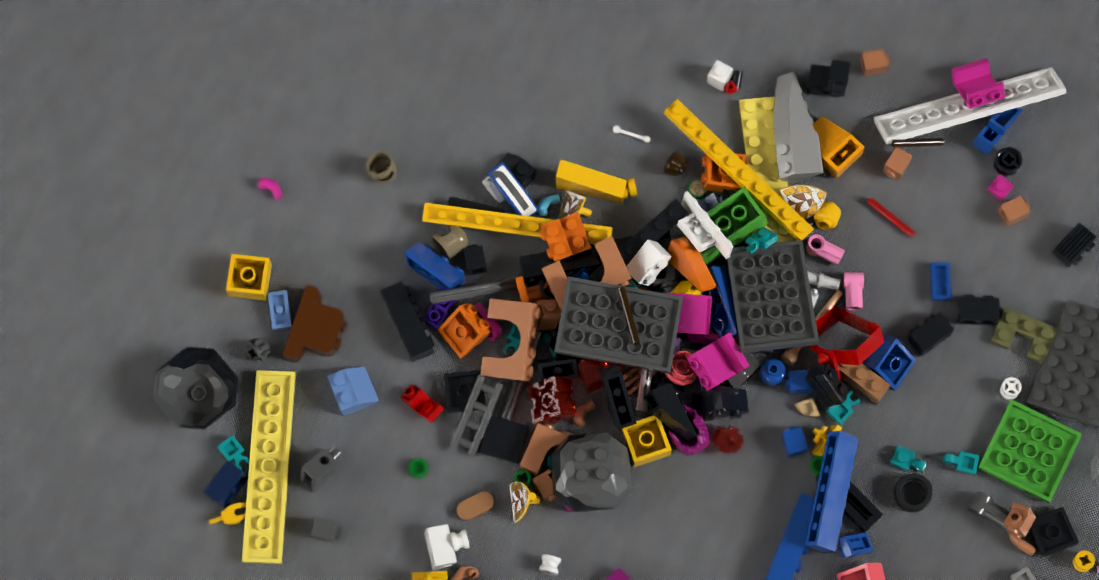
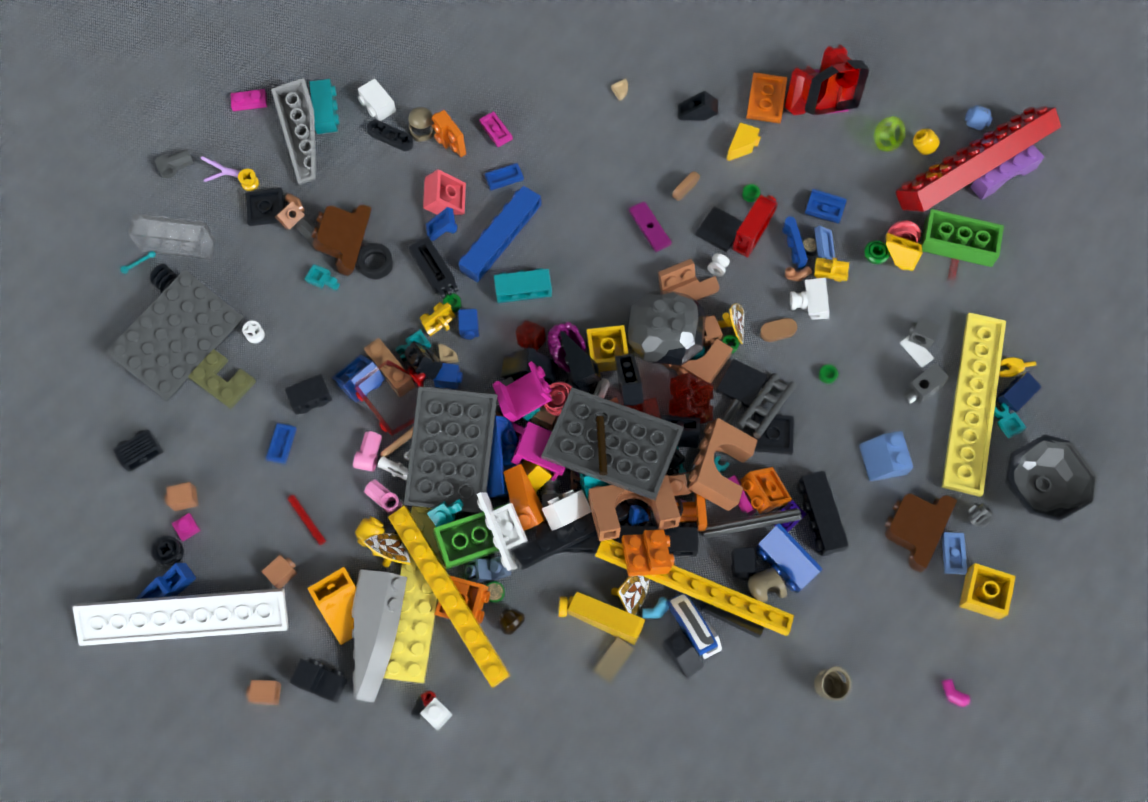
camera: 170 degrees left, 5 degrees down
red slope [400,384,444,423] -> none
nougat arm [573,400,596,427] -> none
white hinge [613,126,650,143] -> none
blue head [760,359,786,386] -> none
blue brick [805,431,859,552] -> none
teal plate [890,445,927,473] -> none
dark brown bar [891,138,944,147] -> none
dark pink panel [951,58,1005,109] -> none
black brick [958,295,1000,326] -> none
bright green plate [977,399,1082,504] -> none
none -> reddish brown brick [311,204,372,277]
none -> teal brick [494,268,552,303]
none -> dark tan tile [593,637,634,684]
none -> nougat plate [658,259,720,301]
none -> white sticker [900,335,934,367]

